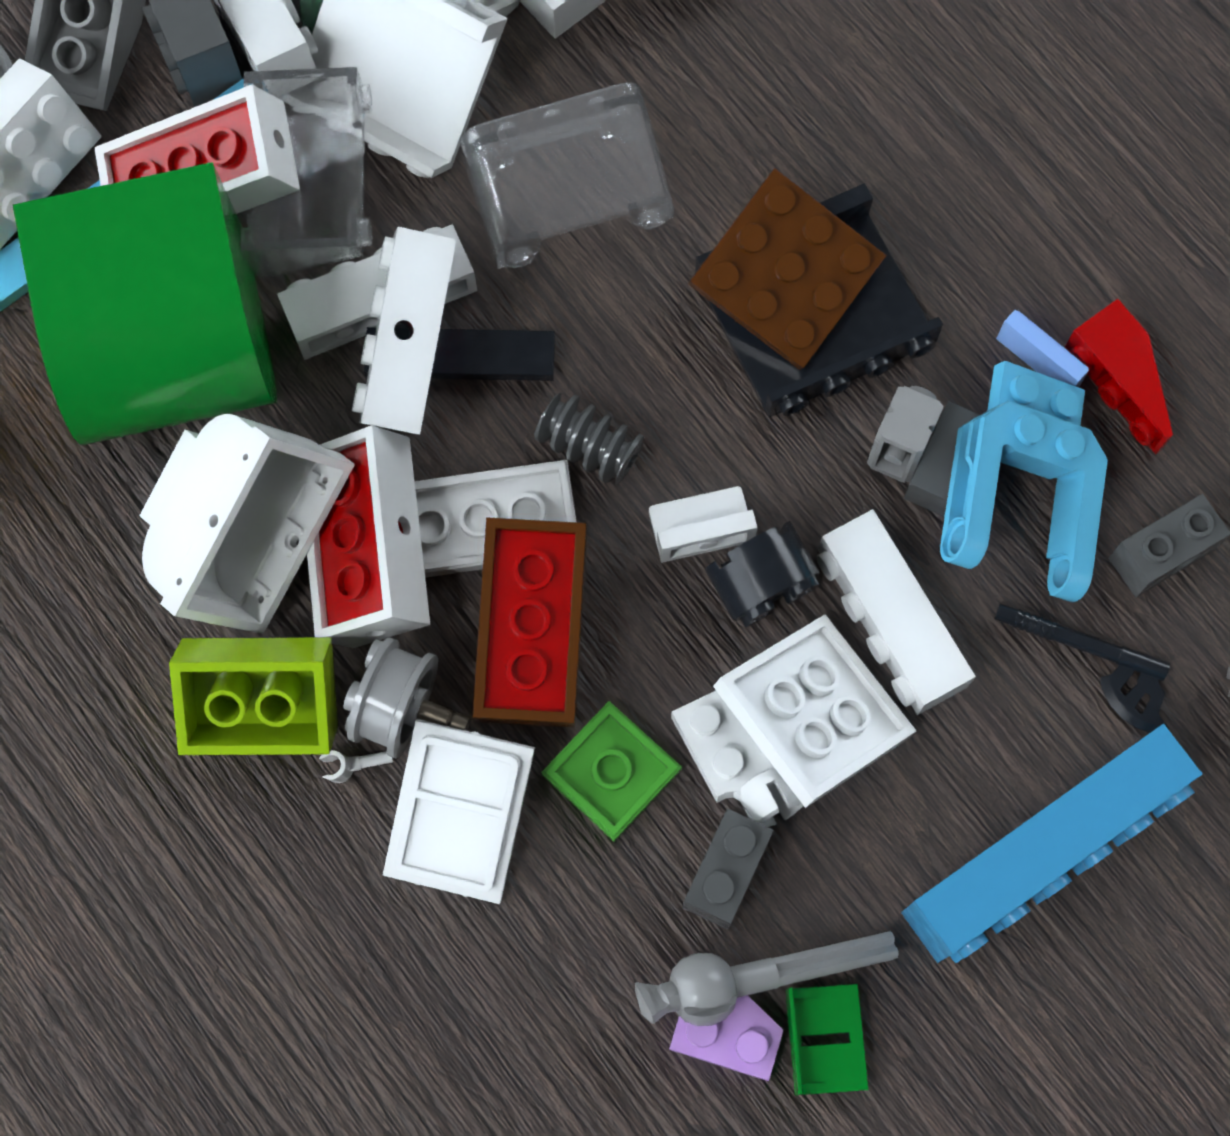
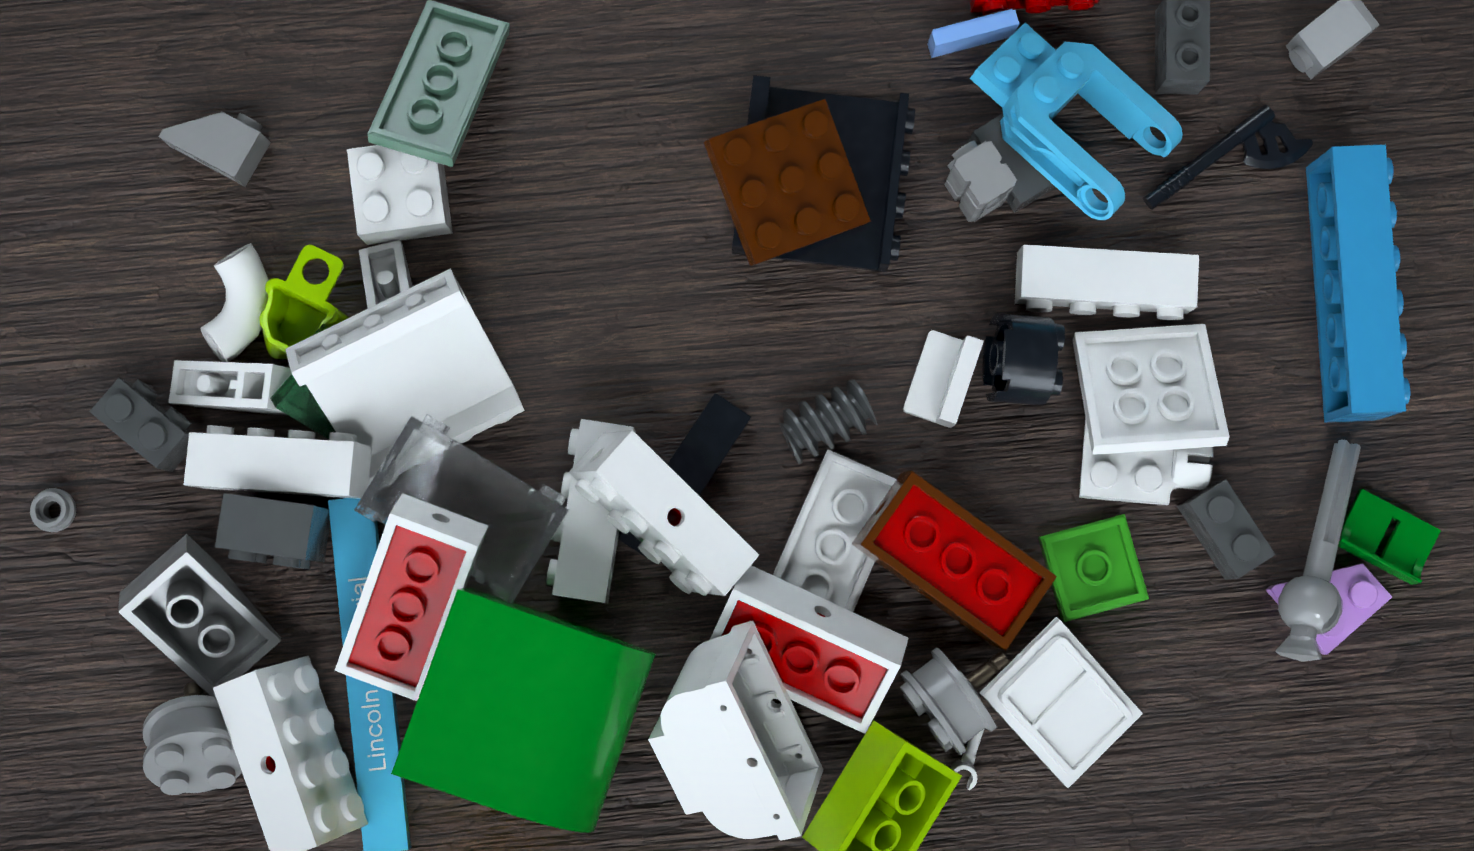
camera: 60 degrees left, 10 degrees up
clear windscreen [461,82,674,269] -> none

